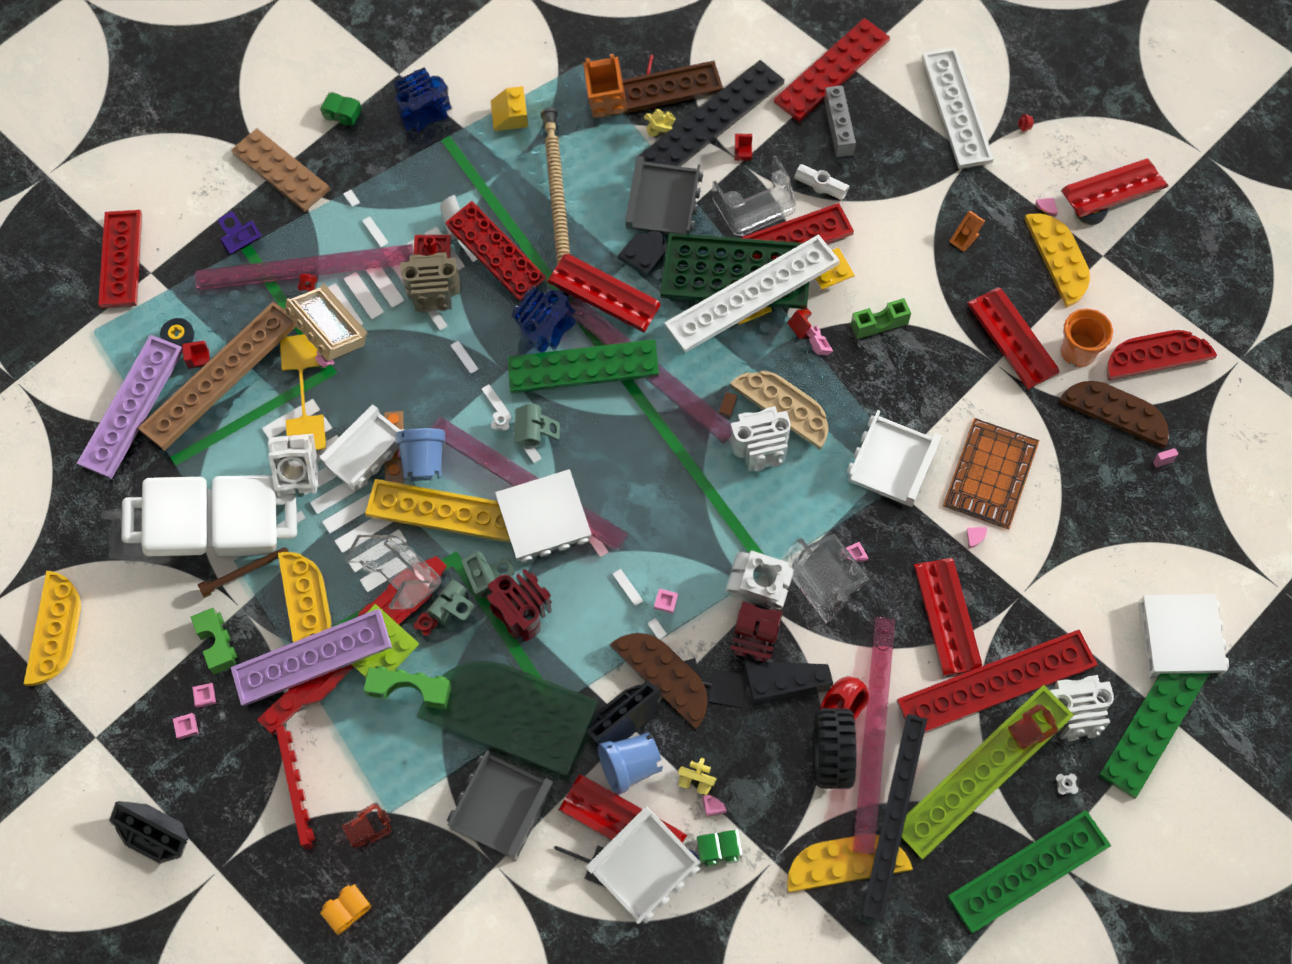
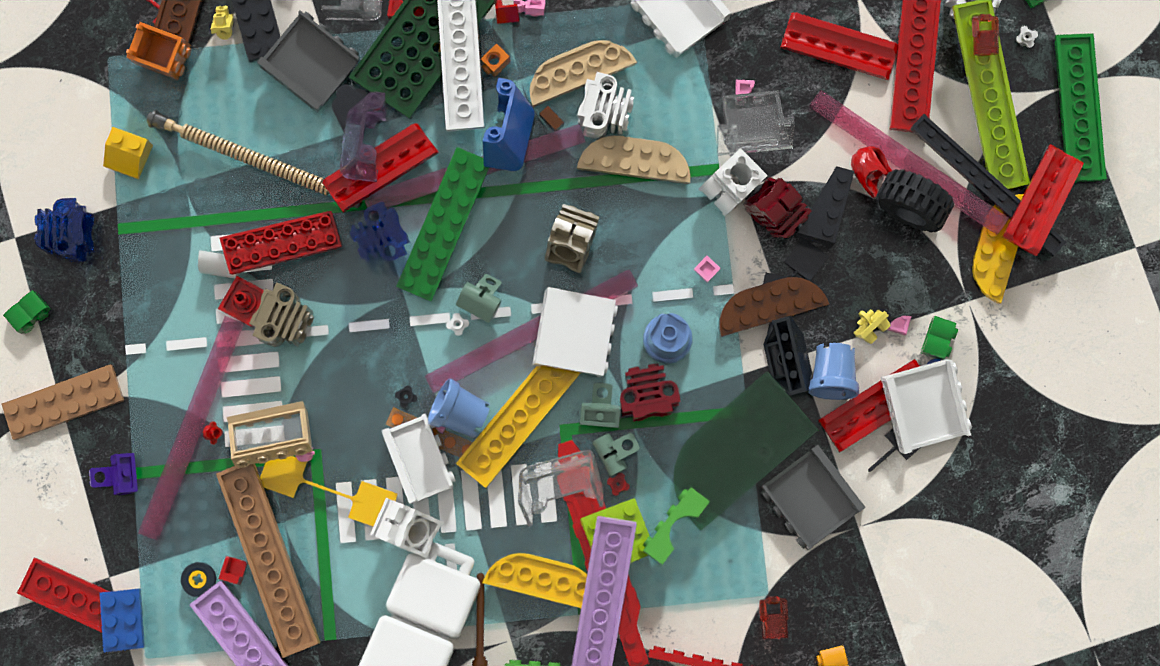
camera: 60 degrees left, 15 degrees up
none -> blue plate [100,589,145,652]
none -> clear purple windscreen [340,92,387,182]
none -> black plate [395,385,417,408]
none -> orange brick [480,44,511,77]
none -> blue windscreen [483,78,534,171]
none -> dark tan piece [544,204,599,273]
none -> tan plate [577,136,690,184]
none -> medium blue piece [643,313,693,364]
none -> red plate [1002,144,1084,256]

